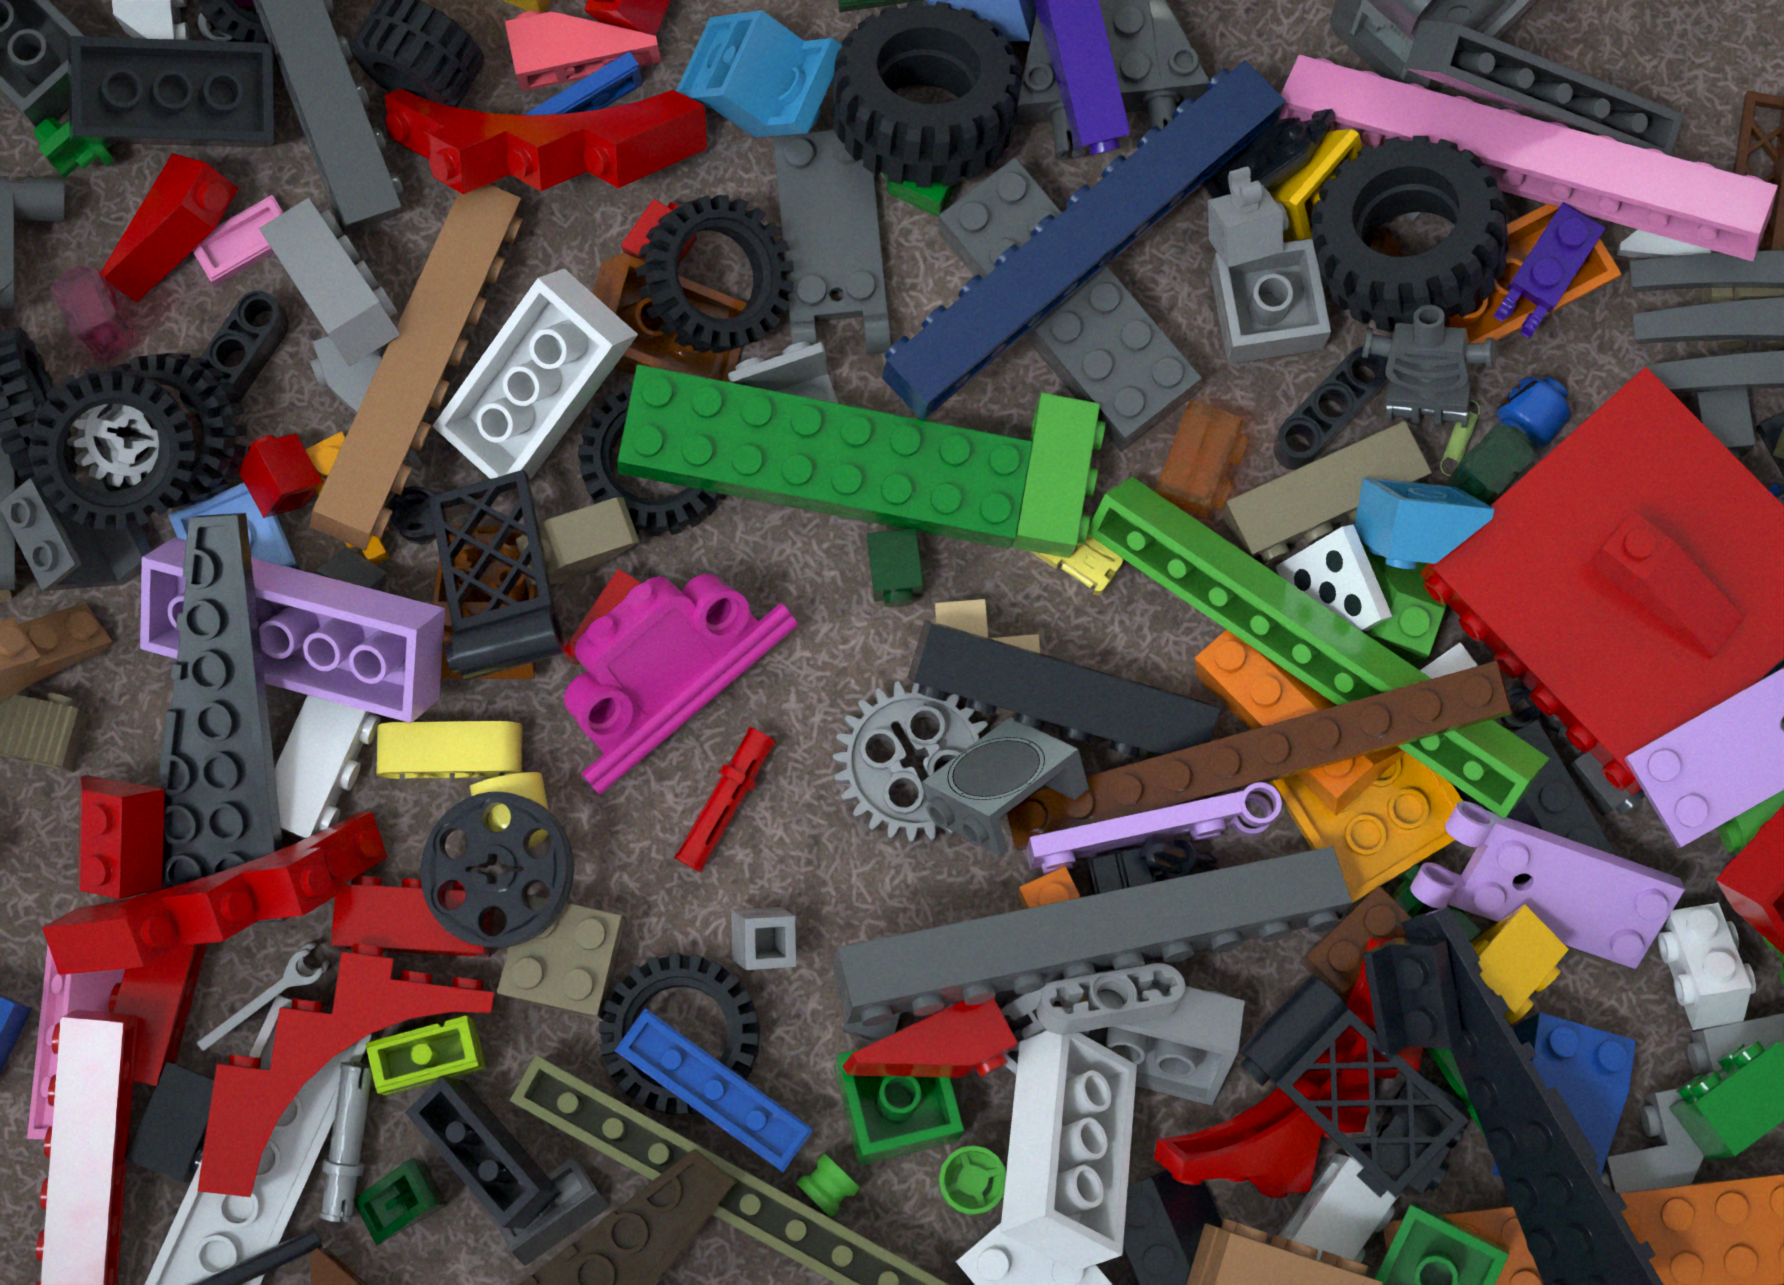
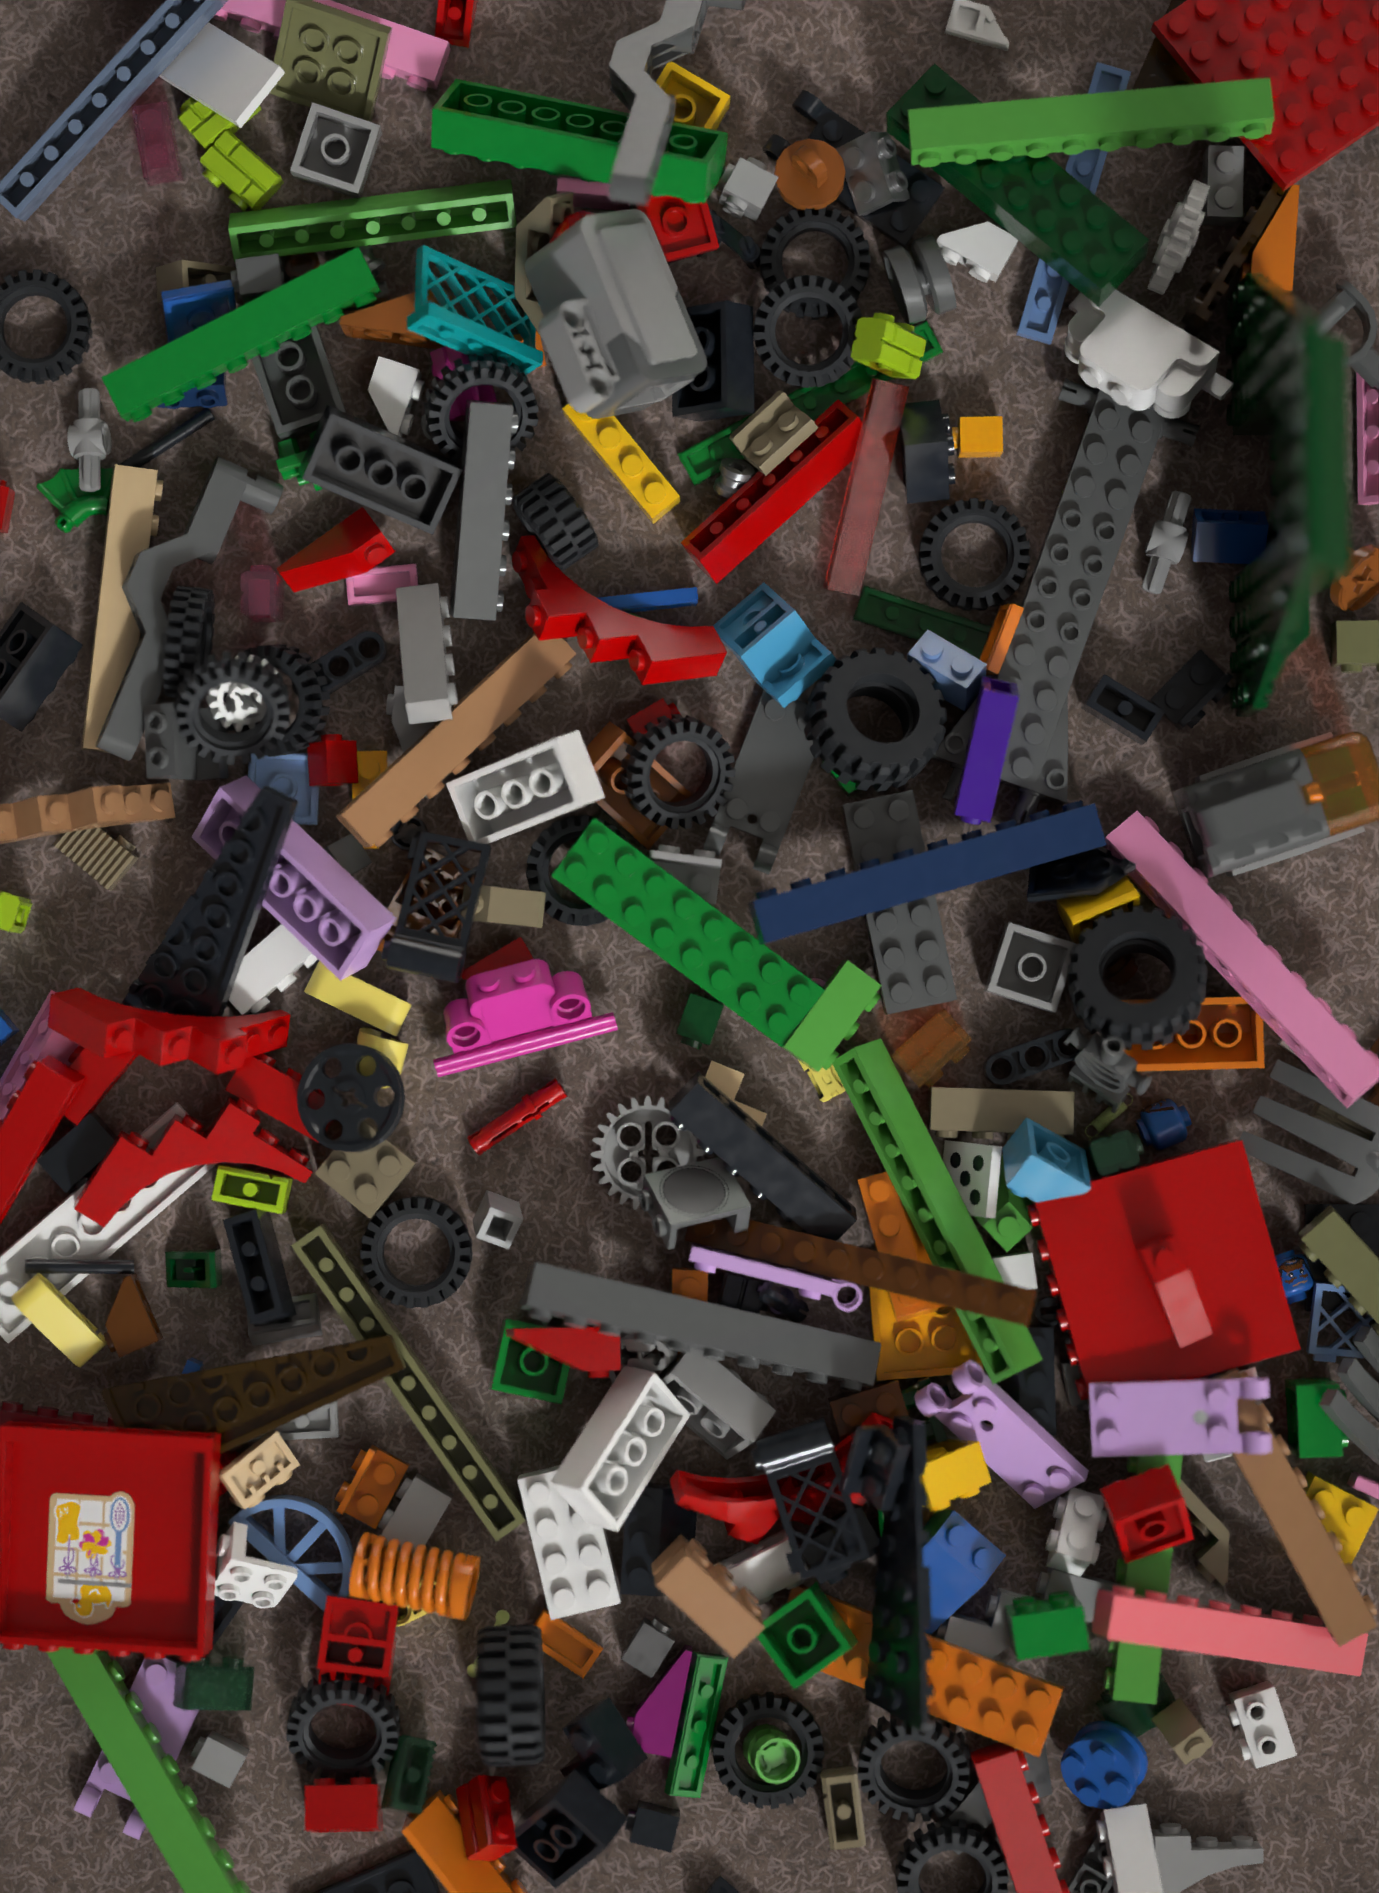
camera: 20 degrees right, 10 degrees up
red slope [78,775,165,899] -> none
light grey flag [197,942,330,1051] -> none
light grey pin [319,1061,372,1222] -> none
coral slope [505,11,661,92] -> none
blue tile [614,1008,814,1173] -> none
bright green wheel [795,1153,861,1219] -> none
bright green wheel [938,1145,1006,1215] -> none
light grey beam [1036,963,1185,1035] -> none
light grey brick [1208,167,1288,268] -> none
dark grey brick [1405,20,1684,156] -> none
dark purple hinge [1493,202,1605,339] -> none
dark grey brick [1686,389,1756,462] -> none

